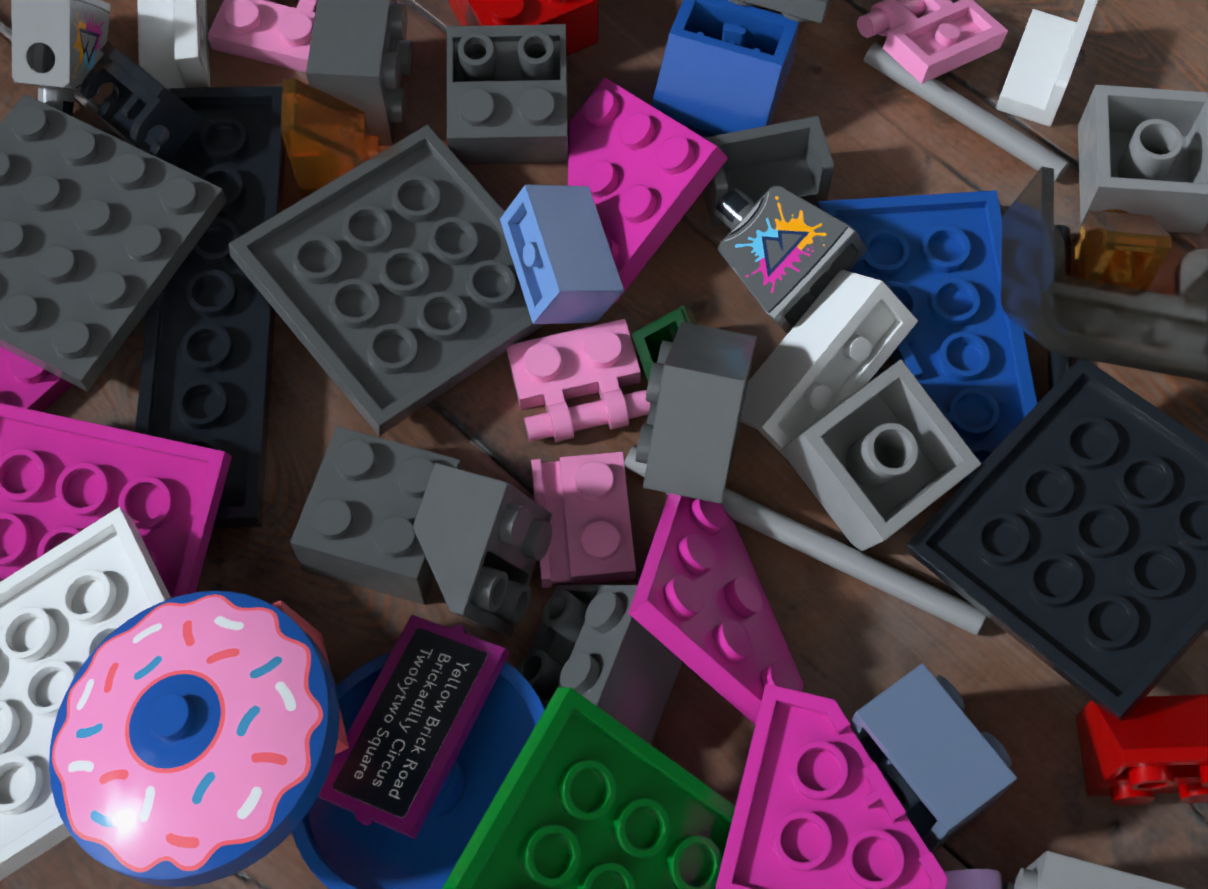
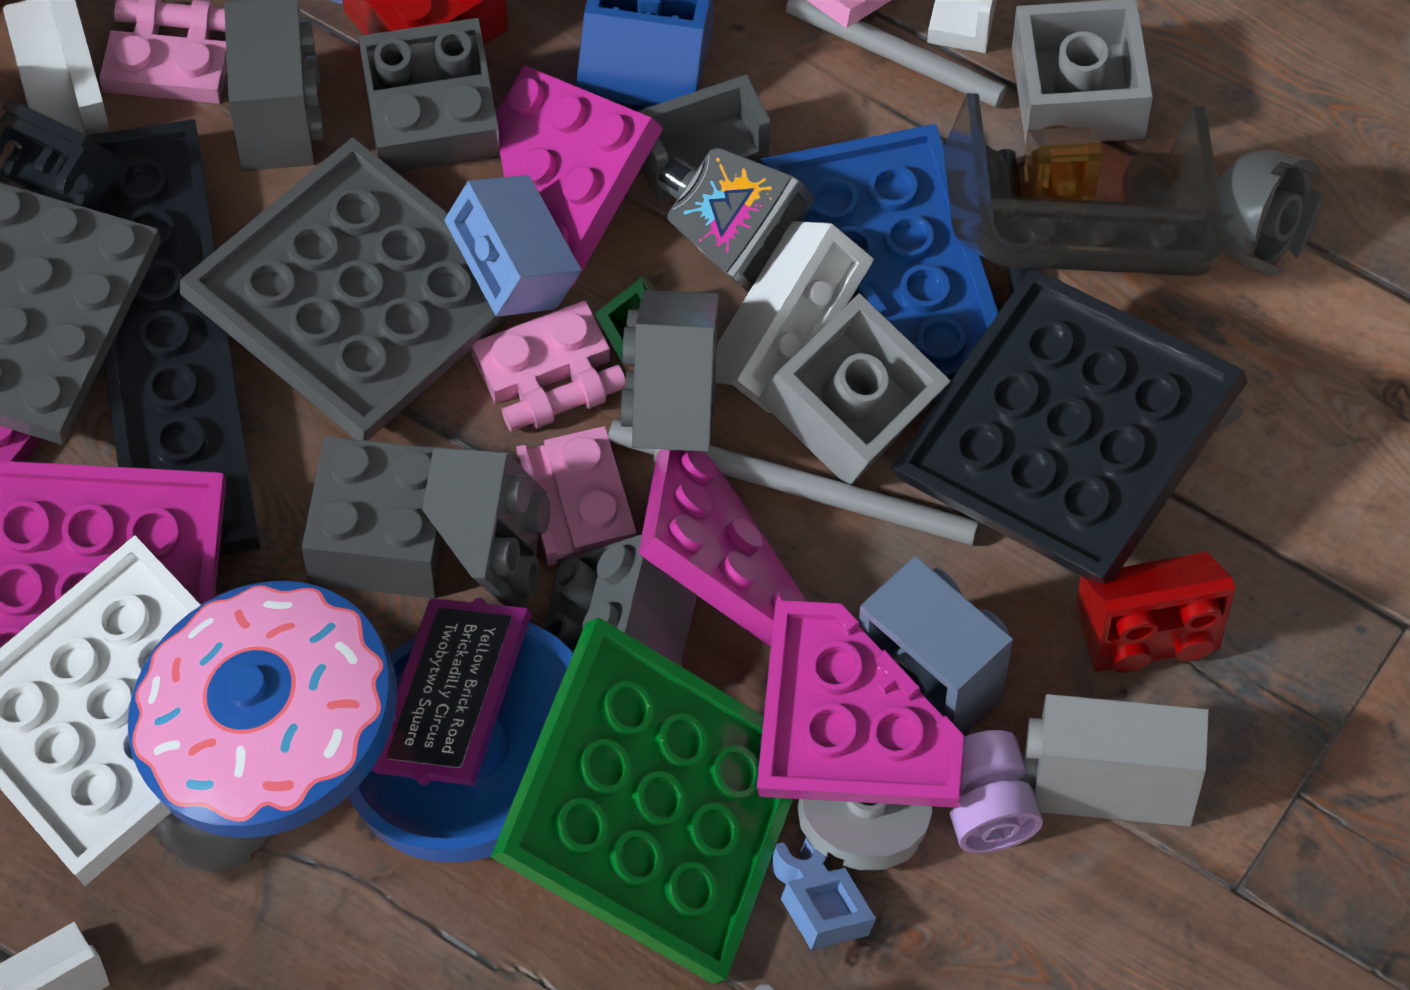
camera: 10 degrees left, 5 degrees down
clear orange slope [281,79,382,197] -> none

